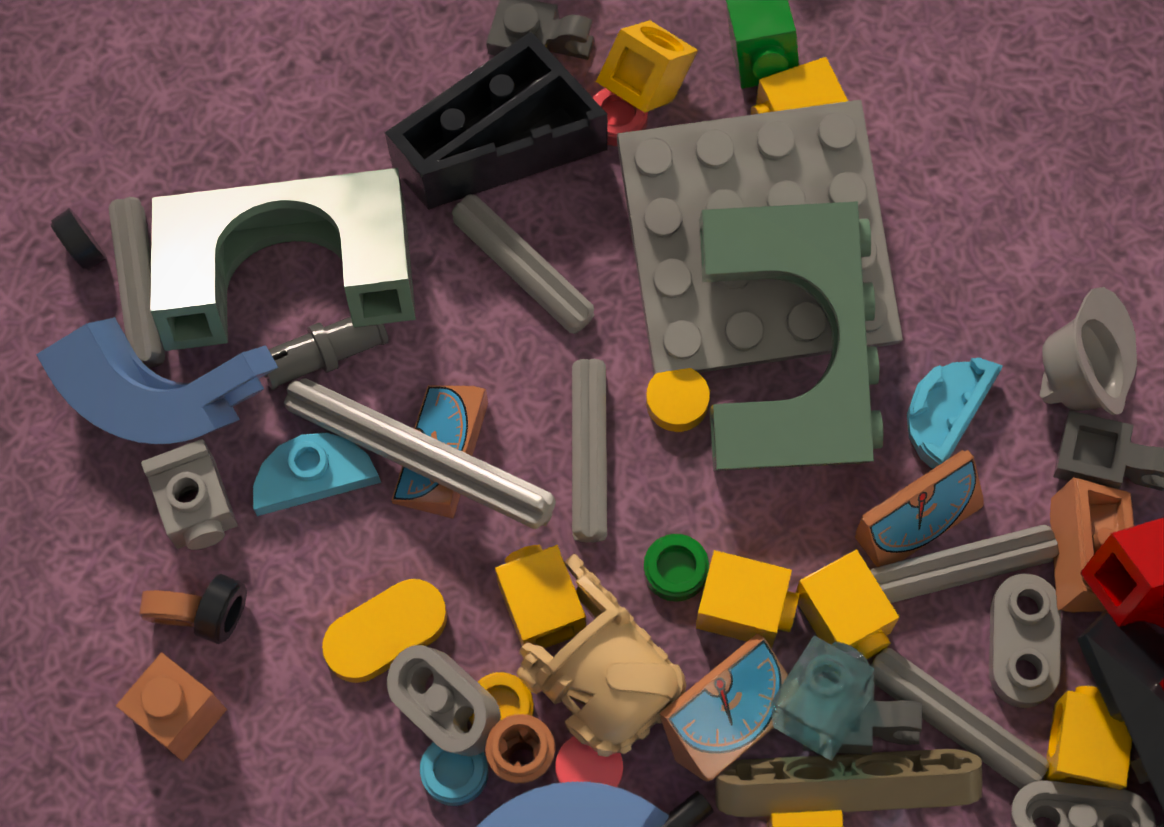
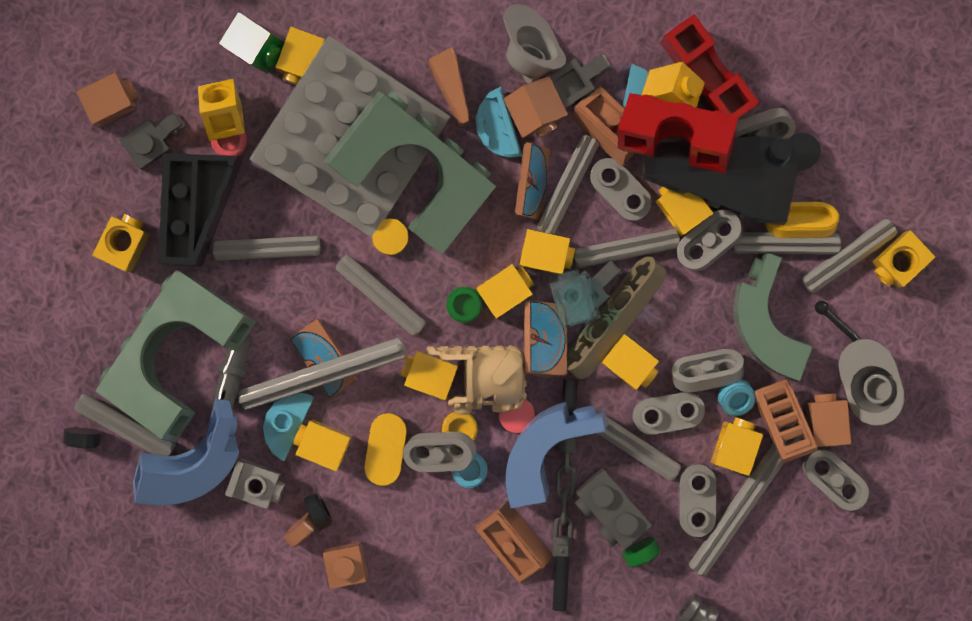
camera: 50 degrees left, 20 degrees up
nougat cone [485,714,555,783] -> none
none -> yellow brick [92,214,150,273]
none -> yellow brick [293,419,352,471]
none -> nougat slope [428,47,469,128]
none -> nougat brick [504,76,568,138]

